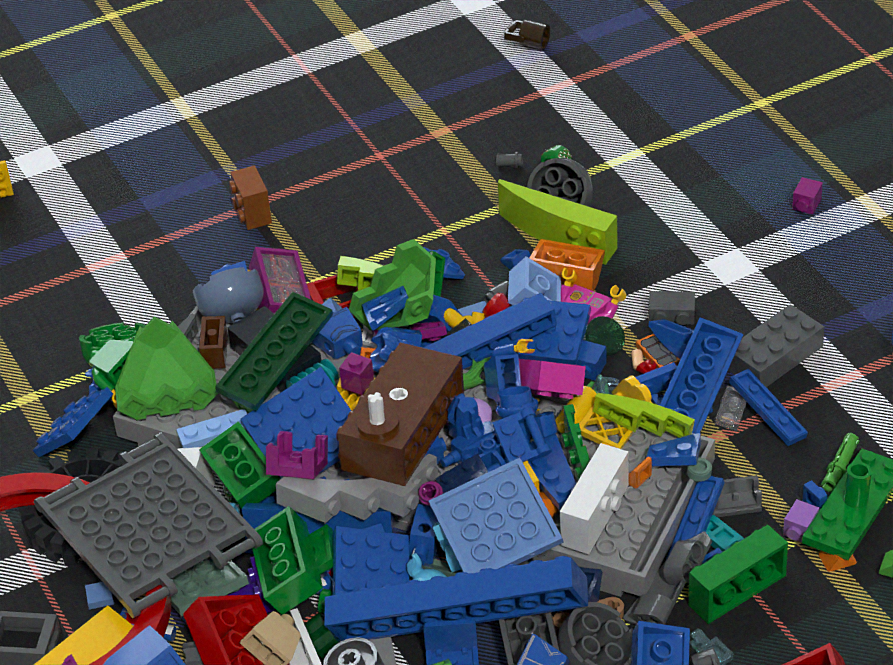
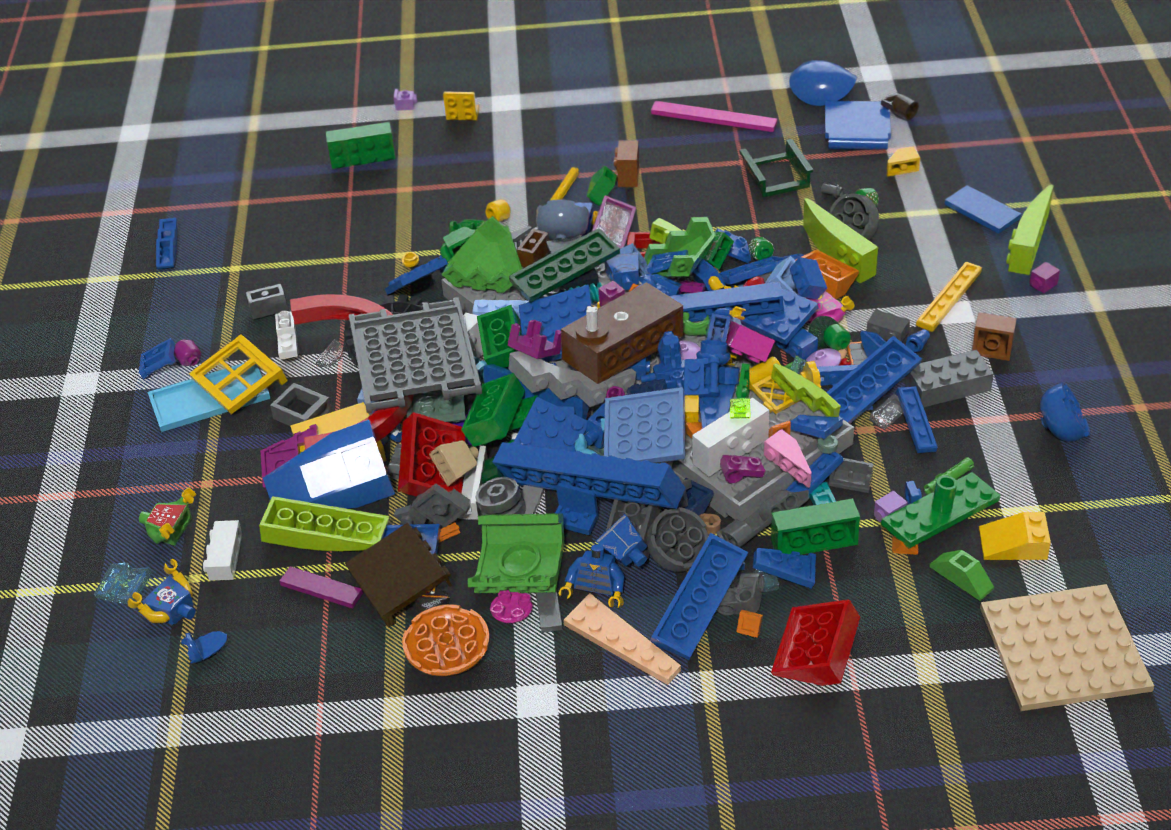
camera: 25 degrees right, 0 degrees up
none -> clear tile [315,339,344,367]
none -> yellow plate [402,252,419,267]
none -> yellow head [485,199,511,222]
none -> yellow axle [550,167,579,200]
none -> green slope [587,166,617,206]
none -> tile [651,101,777,132]
none -> blue tile [719,256,786,284]
none -> magenta plate [720,455,765,484]
none -> clear neon green plate [730,398,750,419]
none -> dark green piece [739,139,813,197]
none -> green head [748,237,774,260]
none -> blue wing [753,548,816,588]
none -> bright pink slope [764,429,812,488]
none -> blue piece [789,60,857,106]
none -> blue piece [790,257,827,299]
none -> lavender dish [804,348,841,367]
none -> green head [823,324,851,351]
none -> piece [825,101,891,150]
none -> yellow slope [886,146,920,177]
none -> blue cone [906,329,930,352]
none -> yellow tile [916,262,982,332]
none -> tile [945,185,1021,234]
none -> dark orange brick [972,312,1017,361]
none -> lime slope [1006,185,1054,275]

